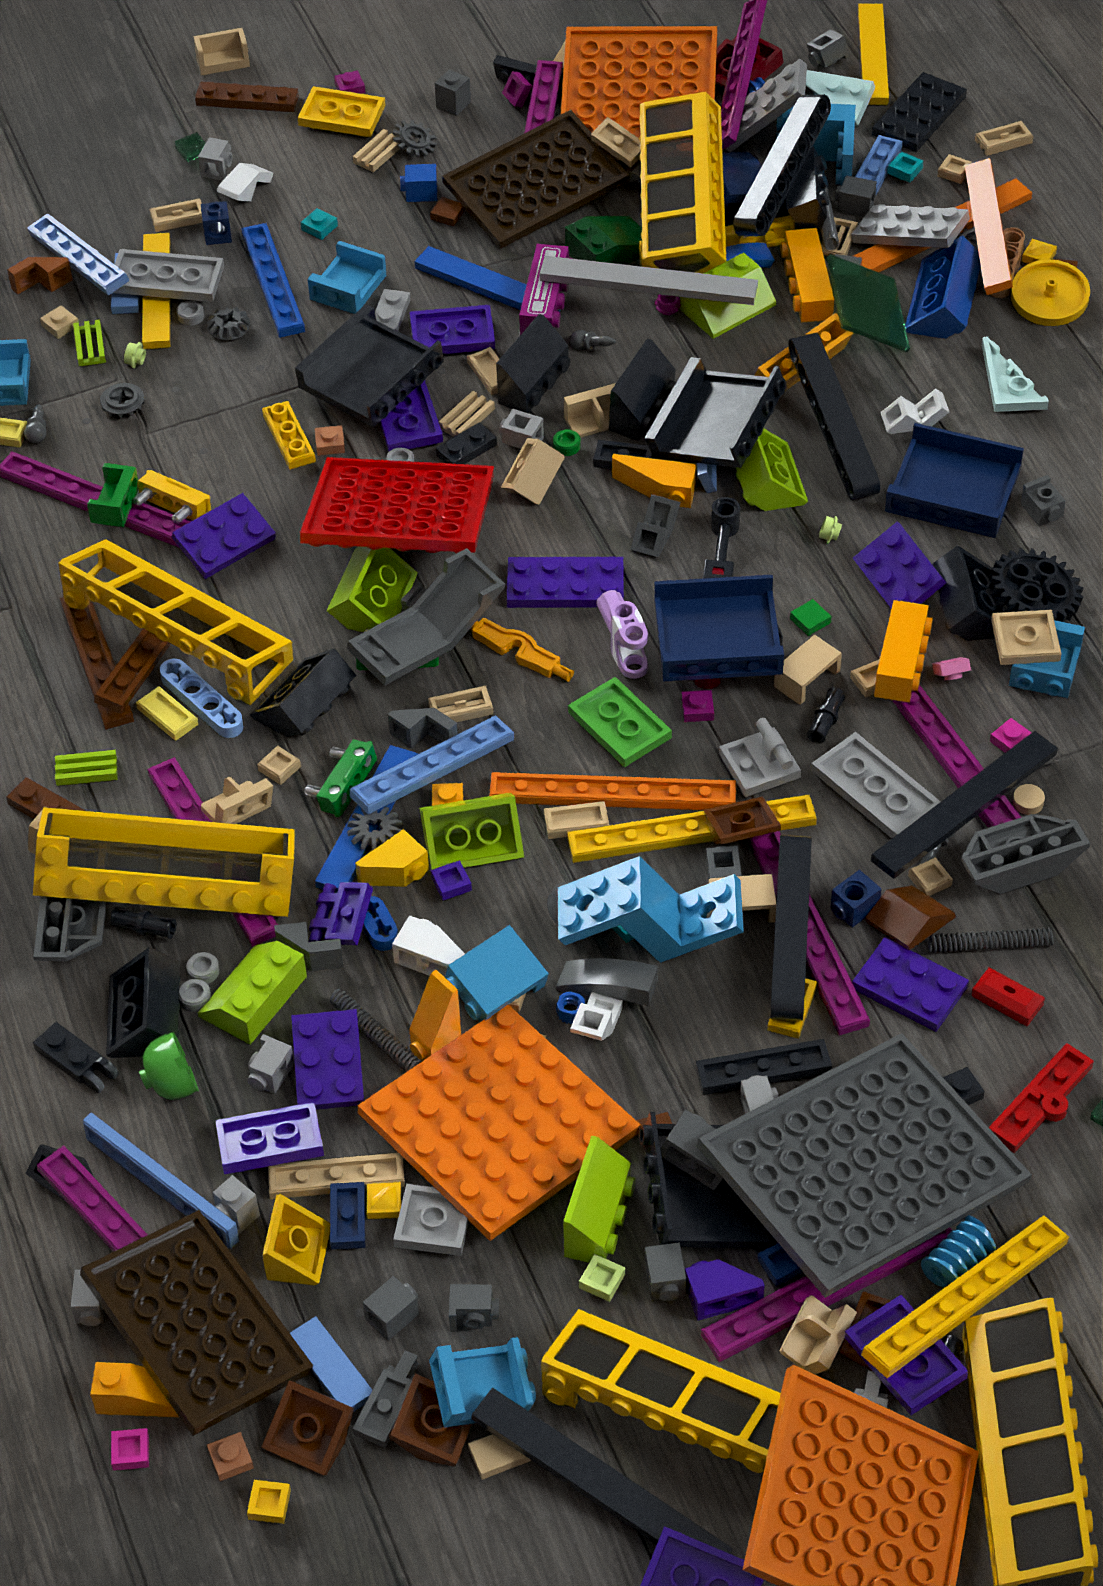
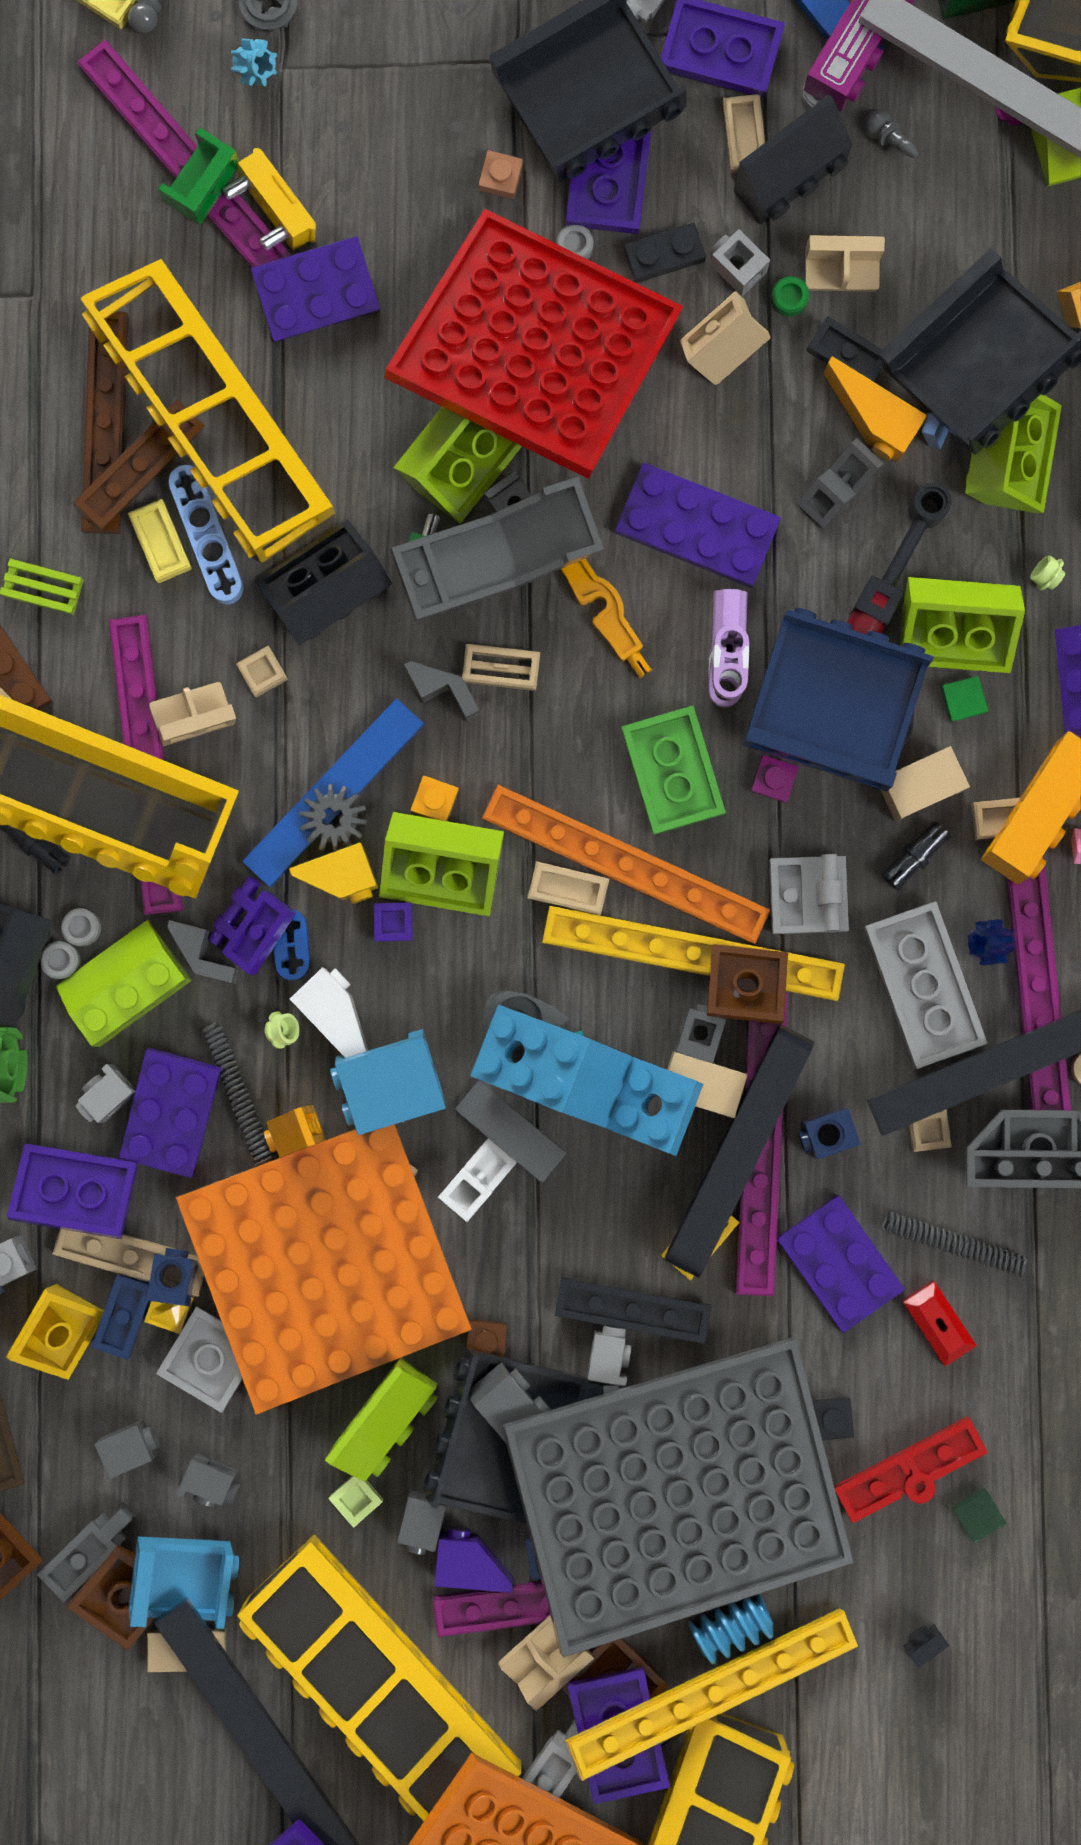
camera: 20 degrees right, 35 degrees up
yellow tile [262,401,316,470] -> none
medium blue tile [290,1316,372,1412] -> none
green piece [305,739,377,817] -> none
medium blue tile [350,715,514,815] -> none
tan tile [439,391,495,437] -> none
blue axle [556,991,585,1024] -> none
black slope [608,338,676,441] -> none
reddish brown slope [865,885,956,950] -> none
none -> dark blue brick [146,1248,197,1307]
none -> medium azure gear [231,38,277,86]
none -> yellowish green plate [265,1011,299,1049]
none -> lime slope [900,577,1025,673]
none -> clear blue gear [967,919,1015,966]

